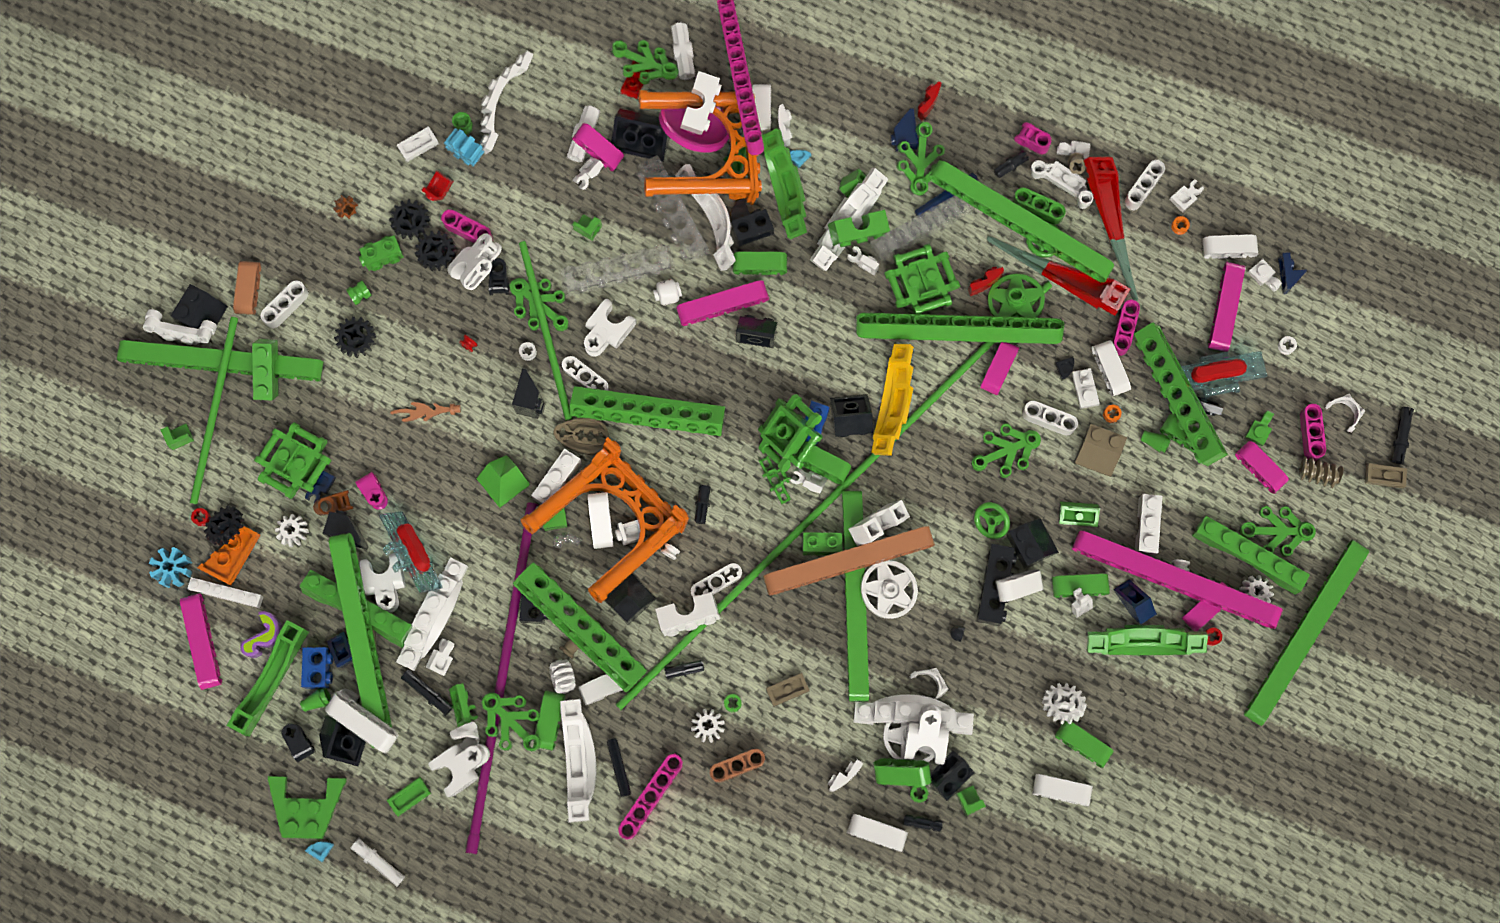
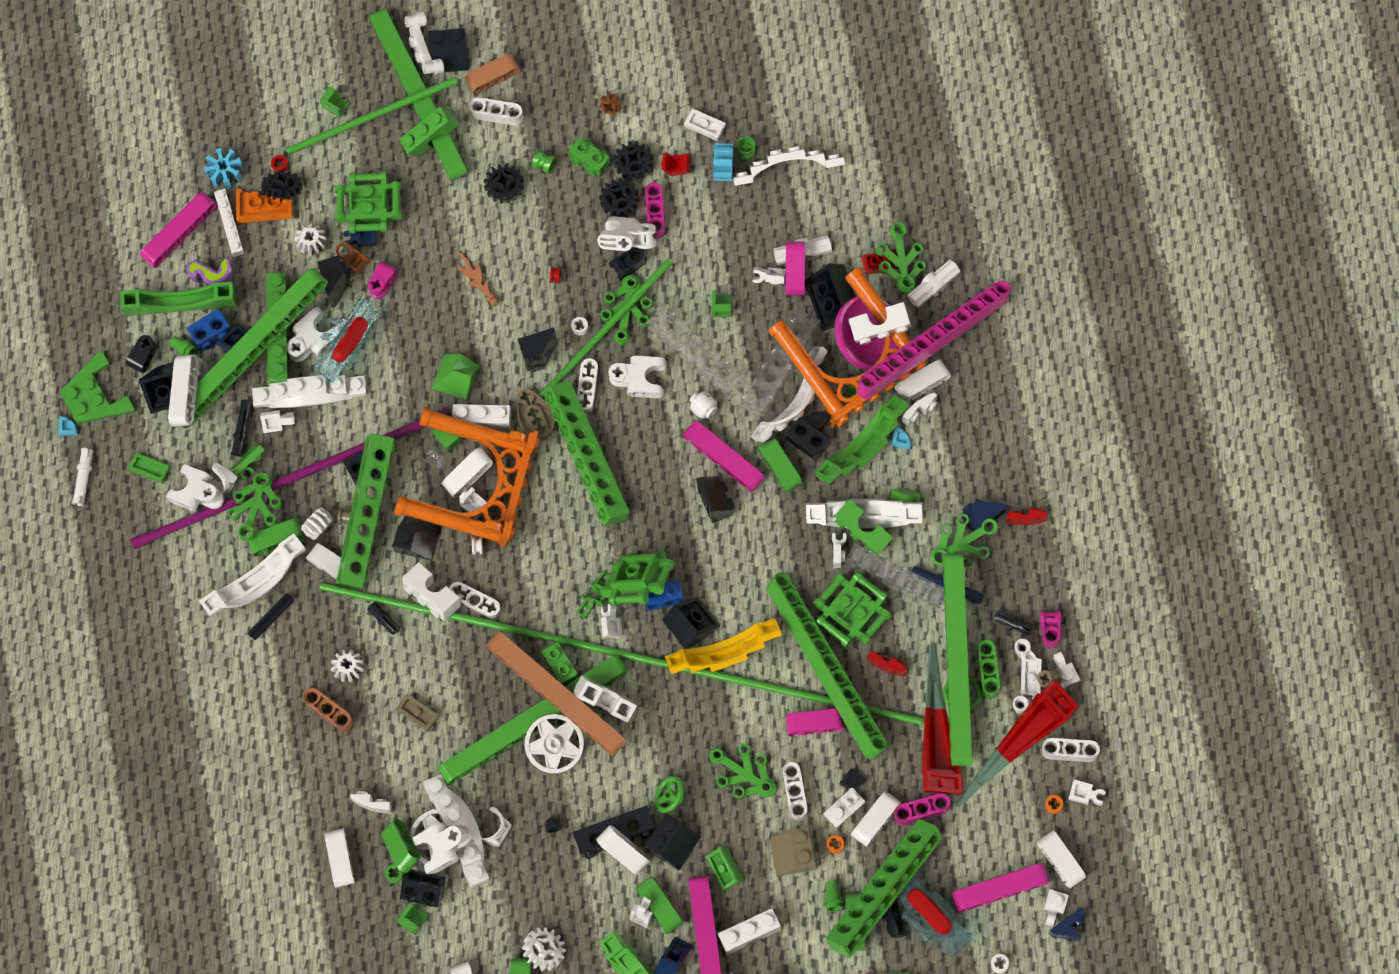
camera: 65 degrees right, 5 degrees down
dark pink beam [618,754,683,840] -> none
black axle [695,485,711,524] -> none
bright green bush [724,694,742,713] -> none
bright green beam [796,442,851,484] -> none
black axle [903,815,943,832] -> none
bright green wheel [988,274,1045,318] -> none

